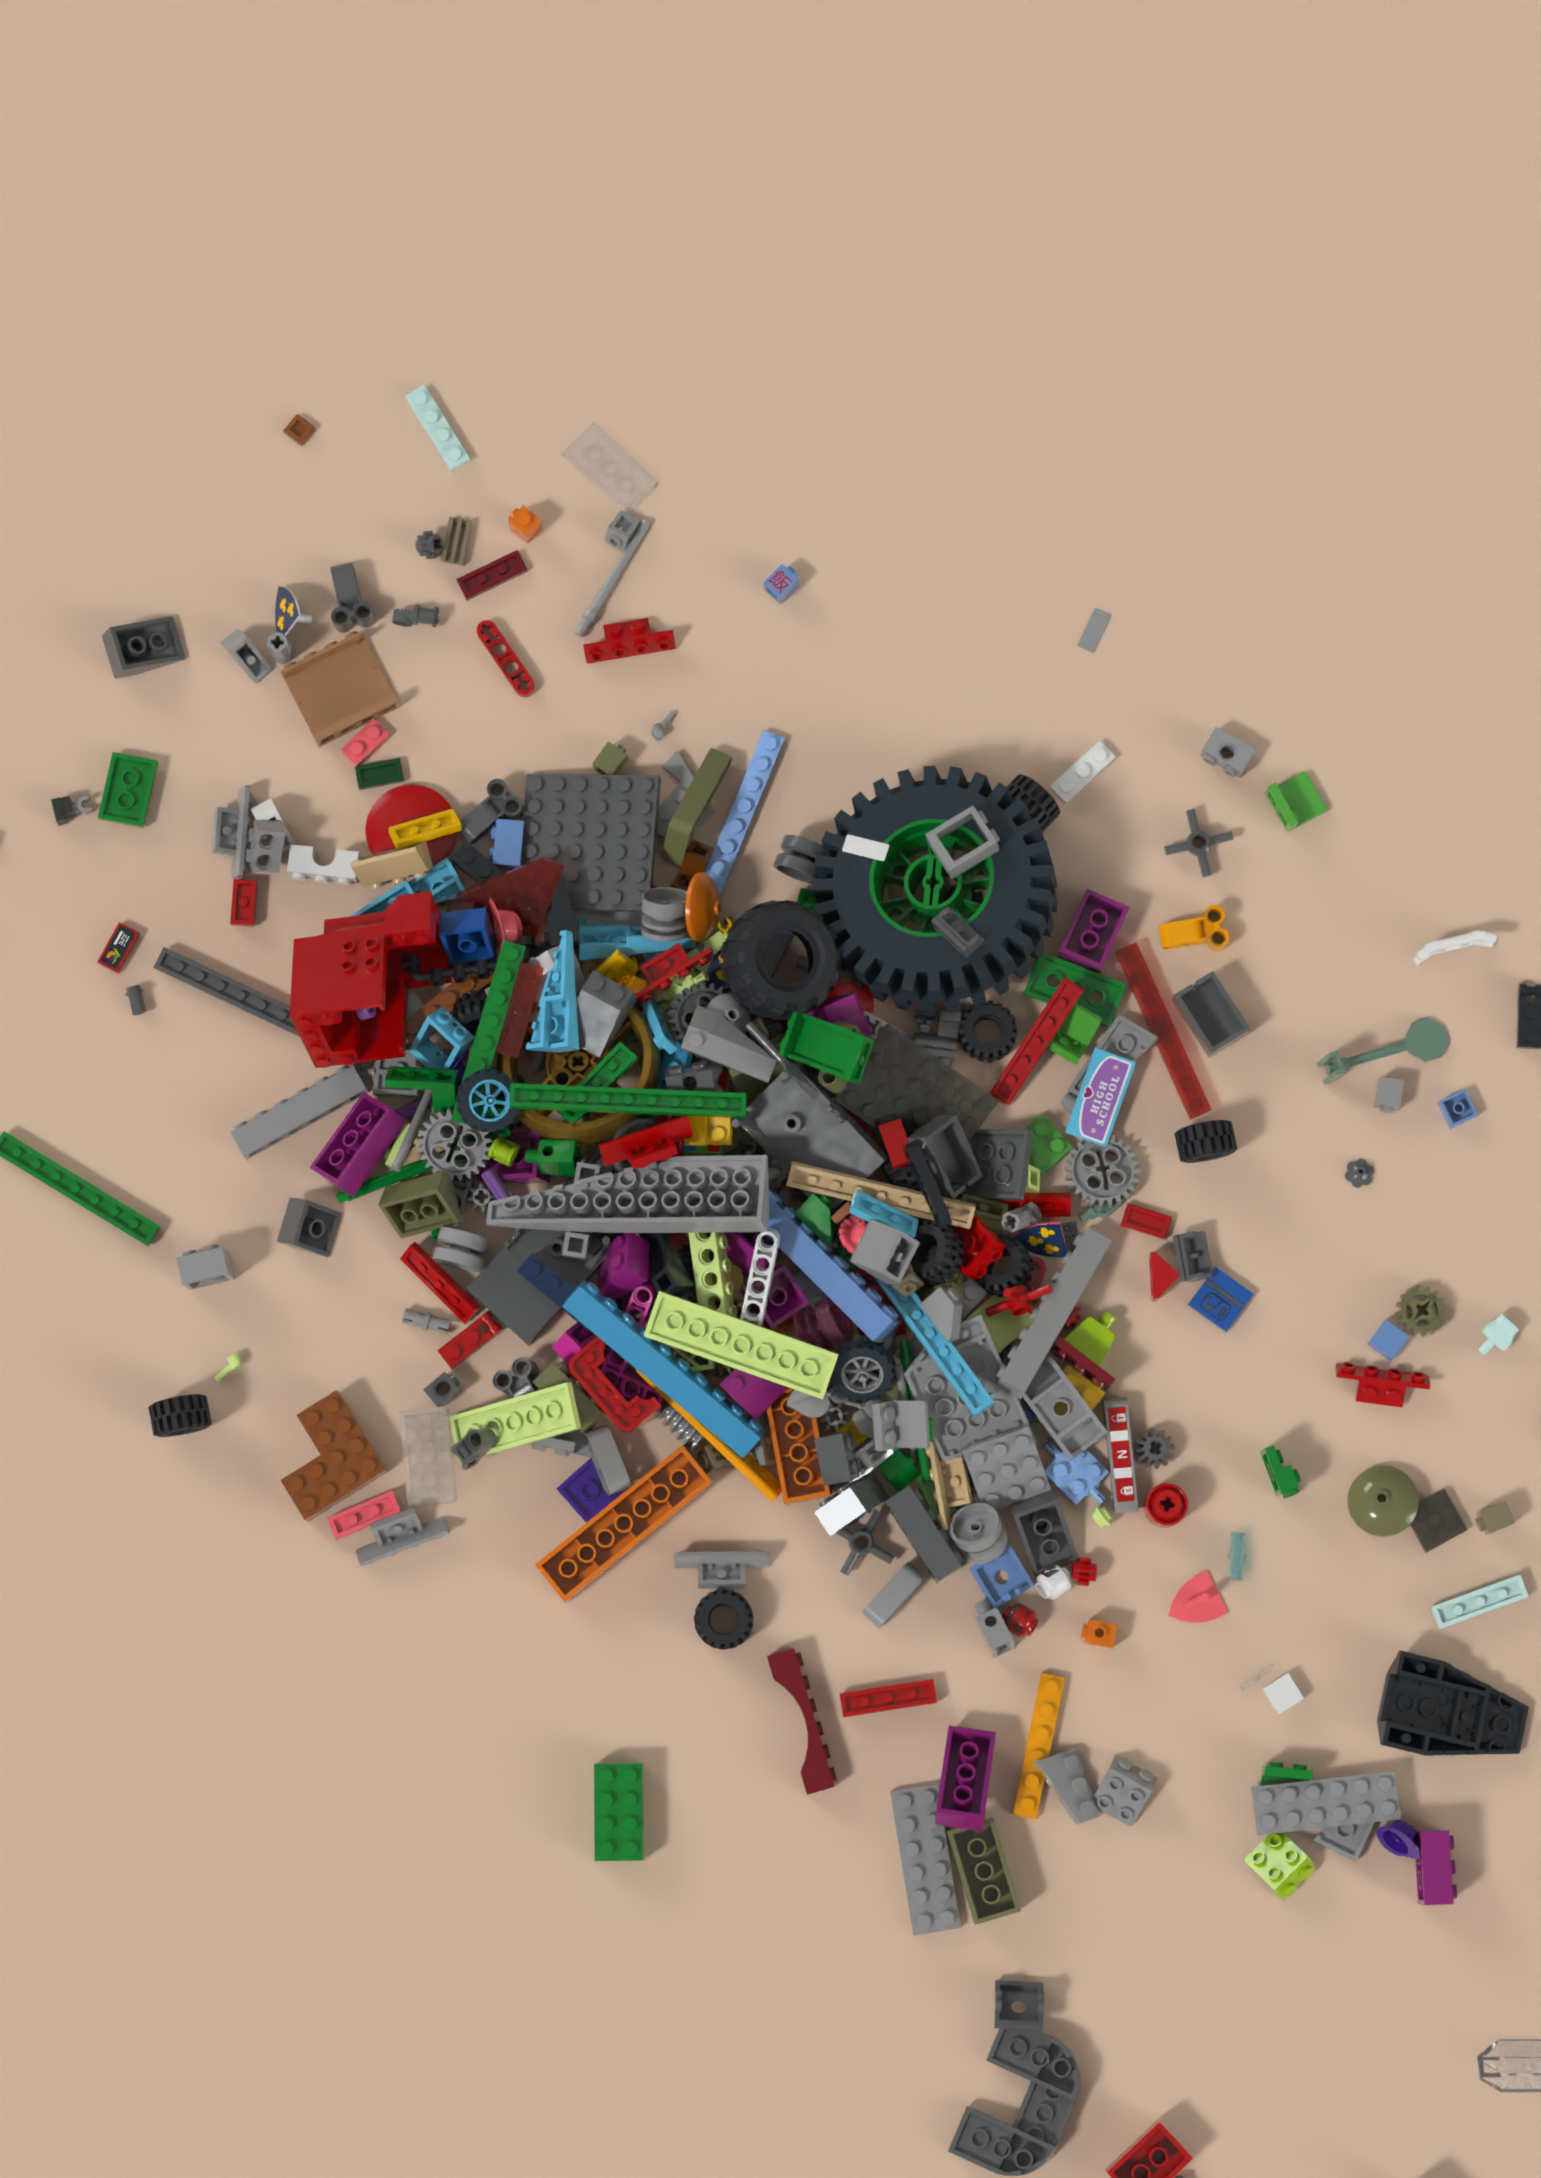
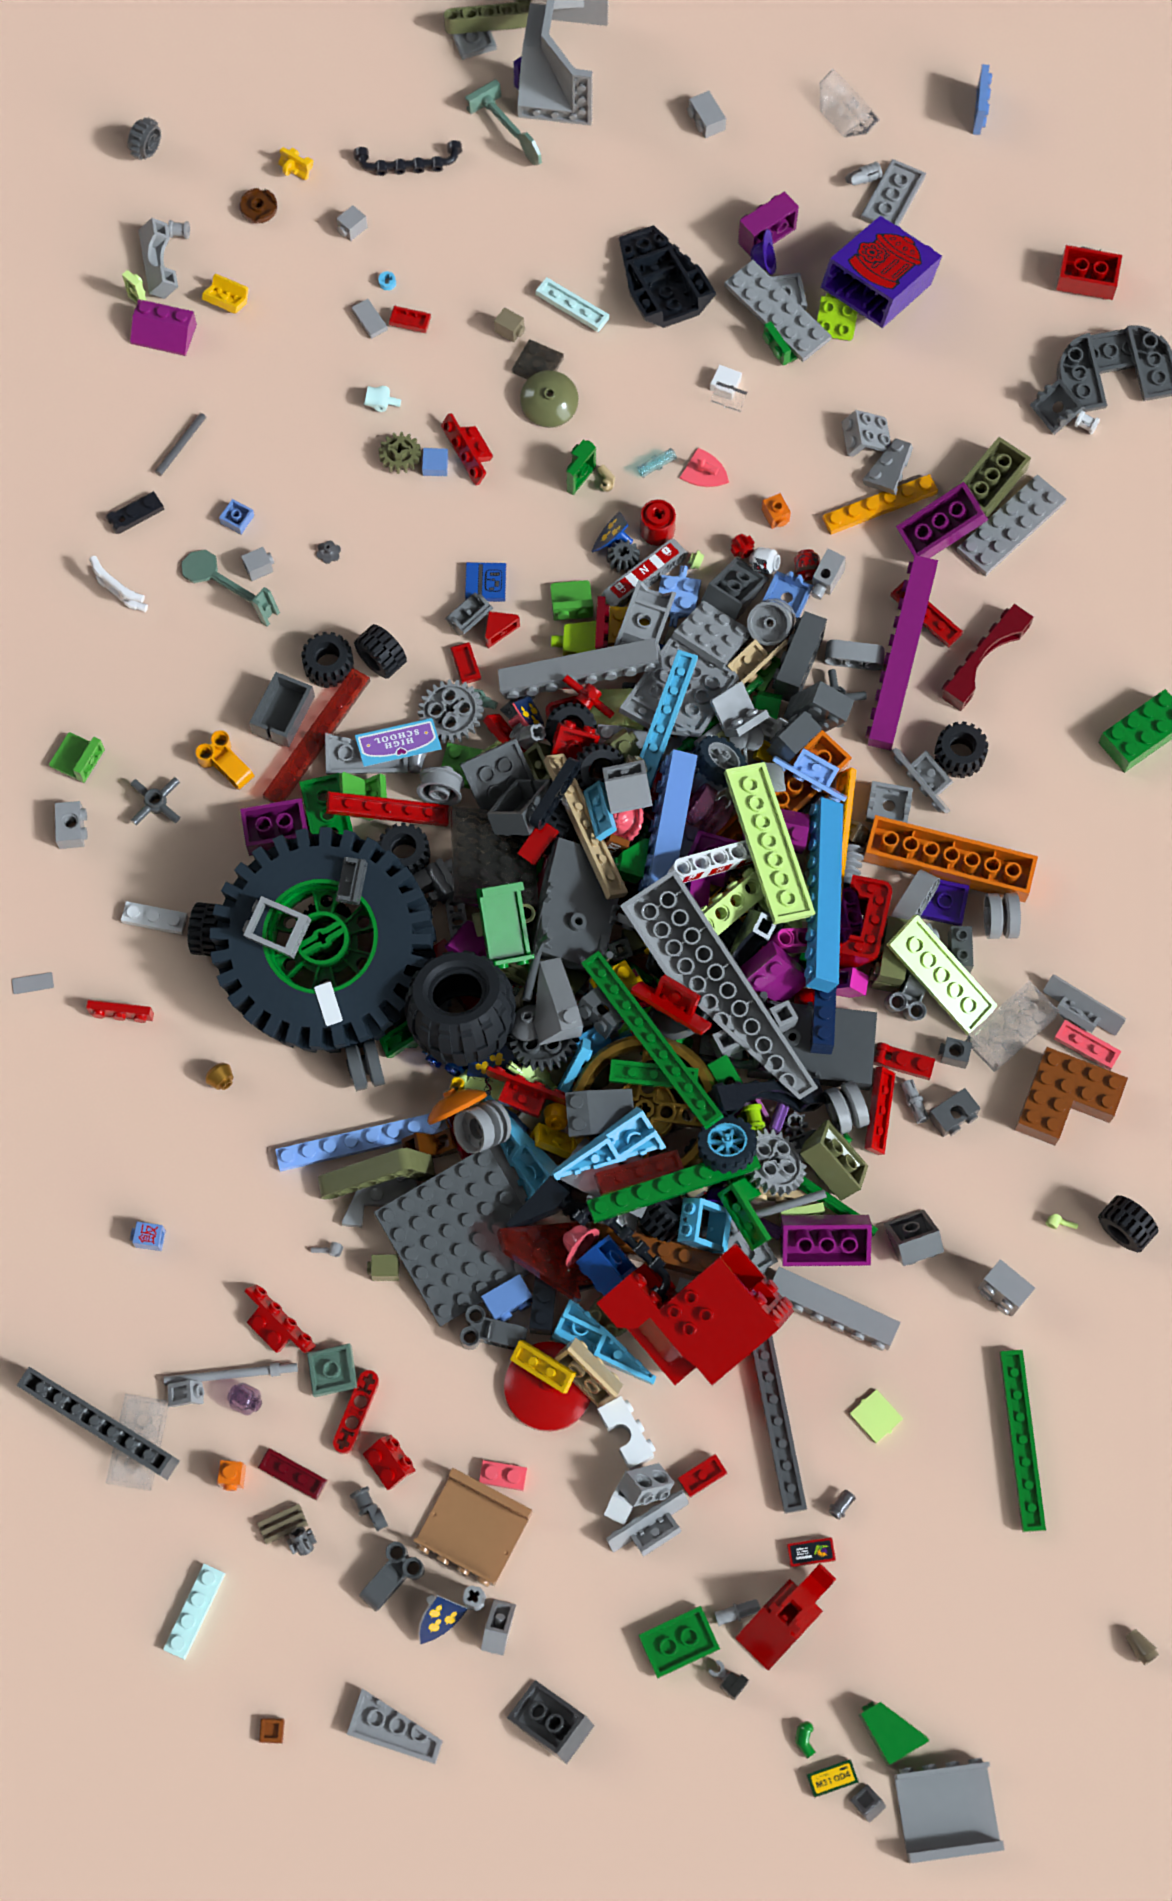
camera: 130 degrees left, 10 degrees down
dark green tile [355,758,404,790] -> none
dark grey piece [451,1428,496,1470] -> none
light grey slope [920,1286,962,1342] -> none
none -> dark grey brick [16,1367,180,1480]
none -> red plate [86,1000,154,1023]
none -> pearl gold cone [205,1063,233,1090]
none -> clear purple head [227,1382,262,1416]
none -> black tyre [301,632,354,688]
none -> sand green tile [307,1343,358,1397]
none -> light grey wing [347,1689,443,1764]
none -> red bracket [362,1435,416,1491]
none -> light grey wheel [417,766,465,806]
none -> bright green bracket [550,580,593,621]
none -> shield [592,511,633,552]
none -> tan arm [597,464,615,492]
none -> black arch [707,1079,826,1117]
none -> light grey axle [714,1599,760,1626]
none -> red piece [735,1564,836,1670]
none -> light blue bracket [772,748,847,802]
none -> dark purple brick [821,215,942,328]
none -> light grey hinge [846,161,882,185]
none -> yellowish green piece [850,1389,903,1443]
none -> light grey tile [860,159,926,226]
none -> magenta brick [865,555,938,751]
none -> light grey piece [865,781,913,823]
none -> dark grey brick [928,1088,980,1137]
none -> dark grey brick [948,926,974,974]
none -> light grey wheel [984,893,1021,939]
none -> white bush [1074,410,1100,435]

